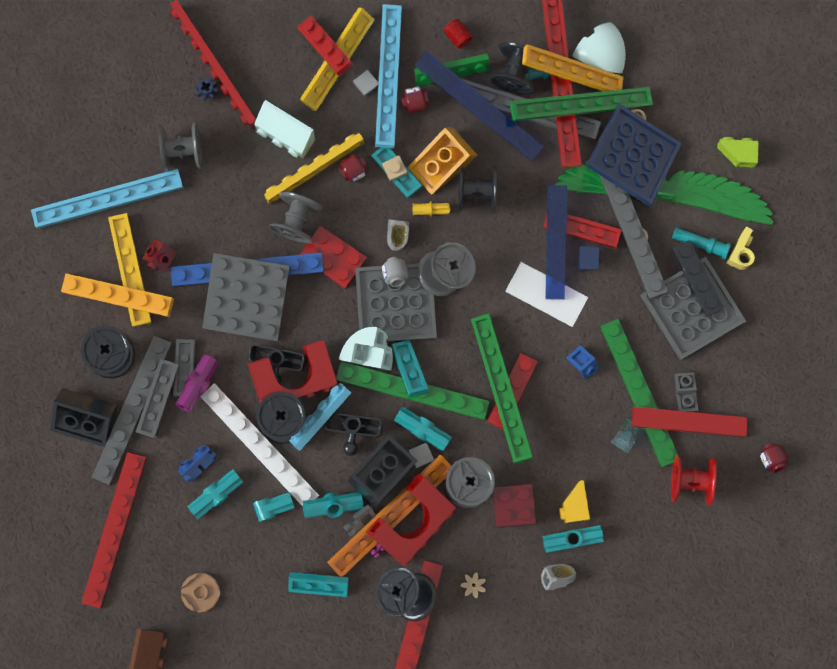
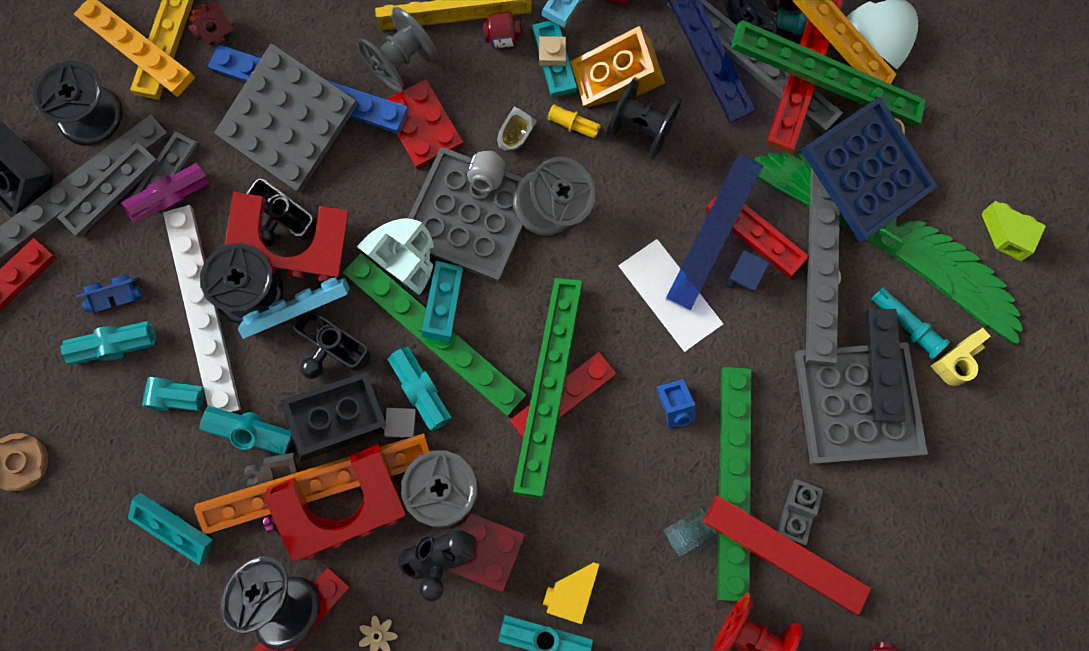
camera: 25 degrees right, 5 degrees down
none -> black piece [398,530,475,602]

